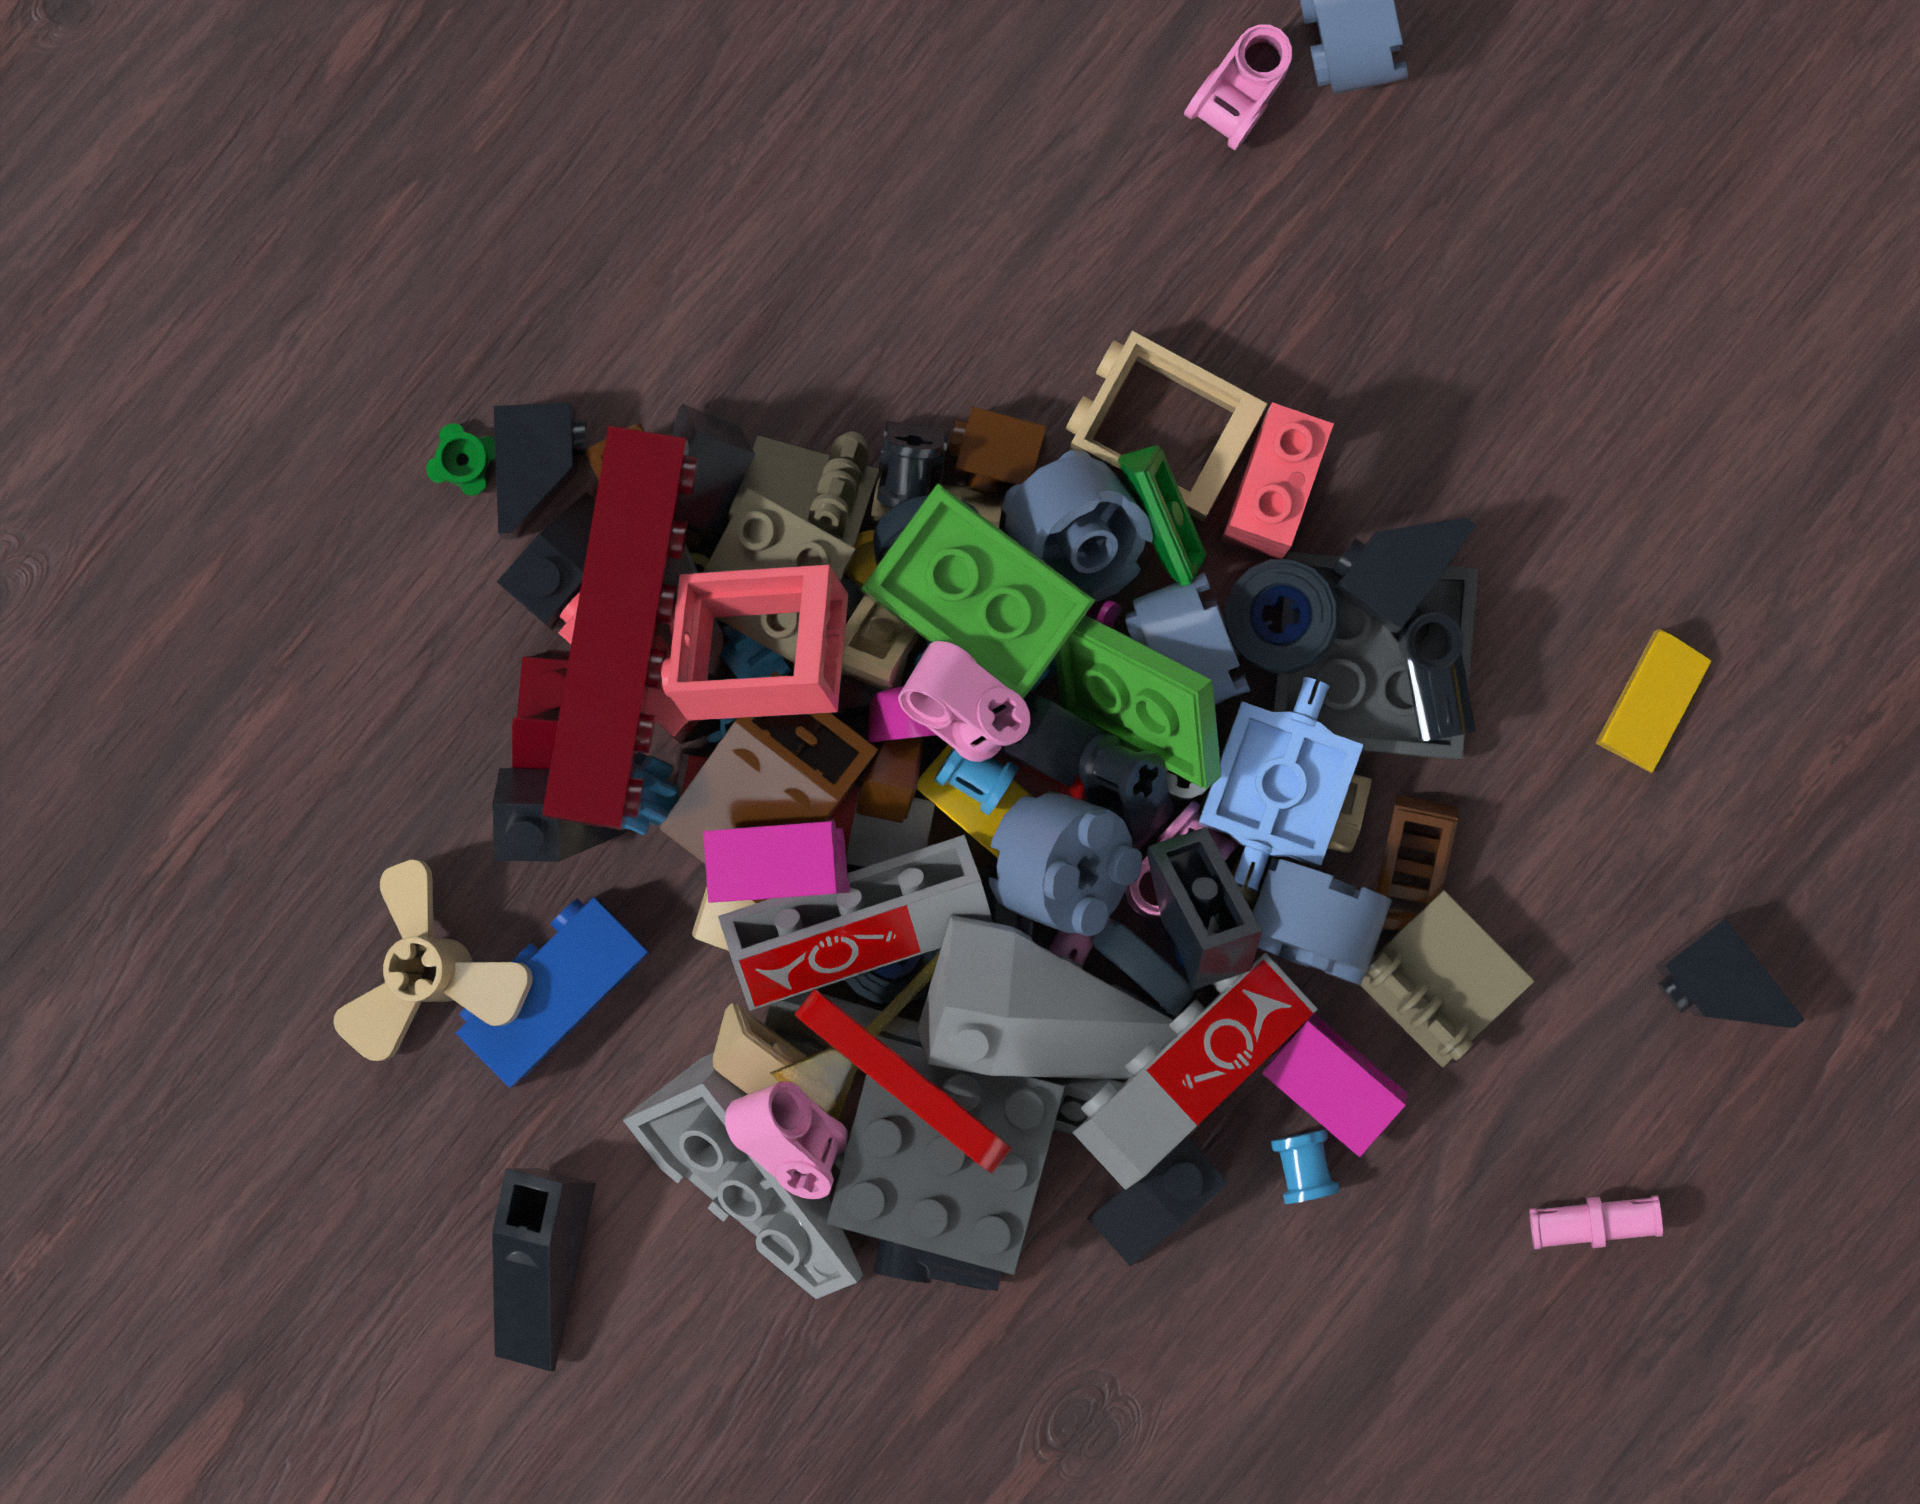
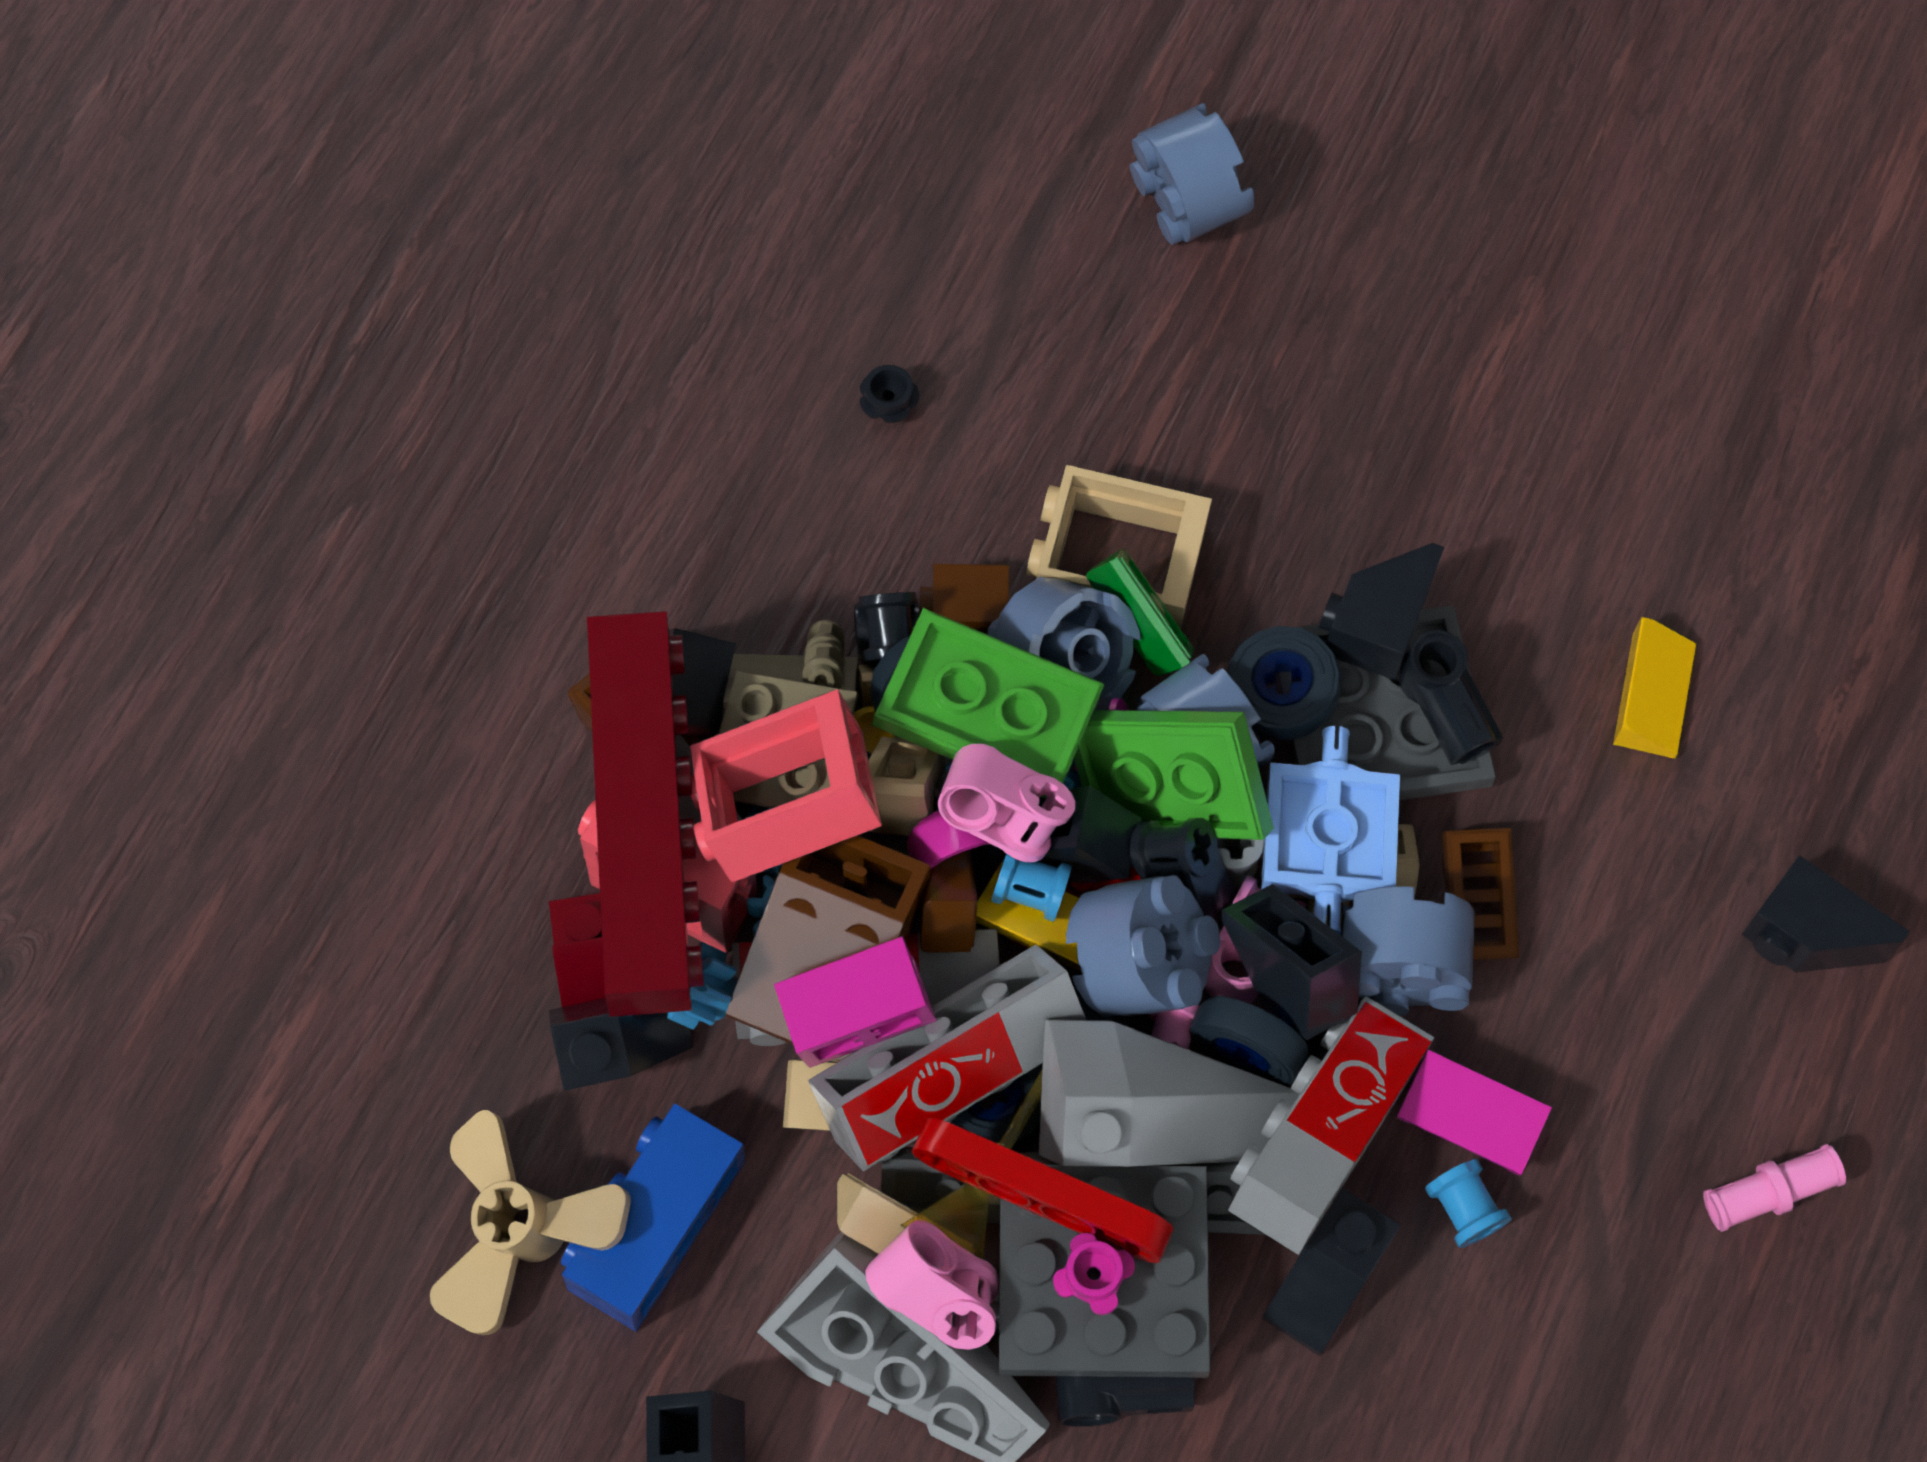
camera: 15 degrees left, 20 degrees down
green plate [426,423,495,496] -> none
black slope [494,403,588,539] -> none
black slope [497,492,596,630] -> none
bright pink piece [1184,24,1292,151] -> none
coral window [1221,402,1334,559] -> none
dark tan hinge [1361,889,1535,1068] -> none
none -> black plate [860,365,919,423]
none -> dark pink plate [1053,1233,1135,1315]

